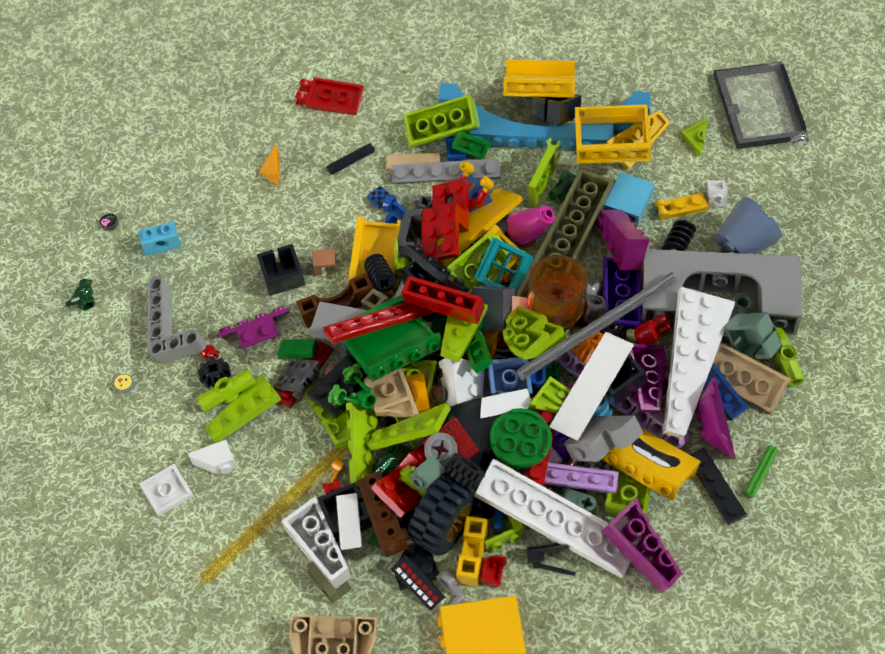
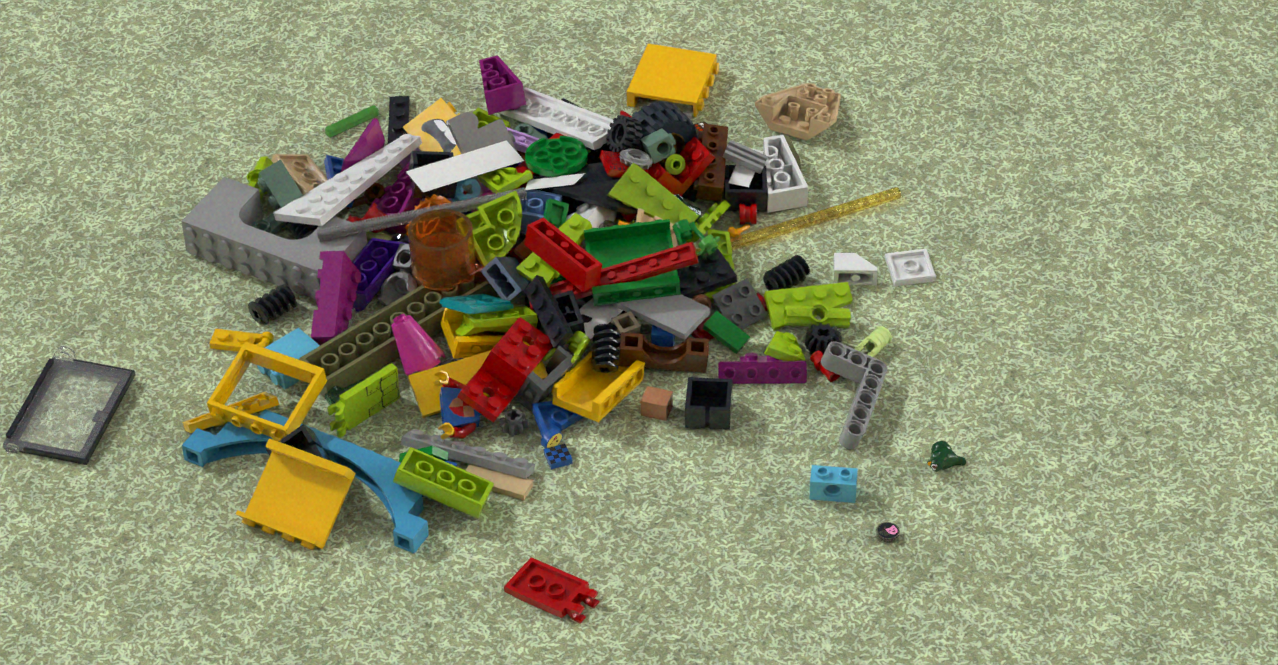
camera: 160 degrees left, 15 degrees down
tile [113,374,134,394] -> none
light orange slope [260,146,280,184] -> none
black axle [327,143,375,175] -> none
lime tile [680,118,708,156] -> none
white bracket [706,180,728,207] -> none
sand blue cone [713,197,782,254] -> none
none -> light grey tile [723,140,768,174]
none -> black piece [763,255,810,291]
none -> lime wing [764,331,805,361]
none -> yellowish green hinge [854,326,892,357]

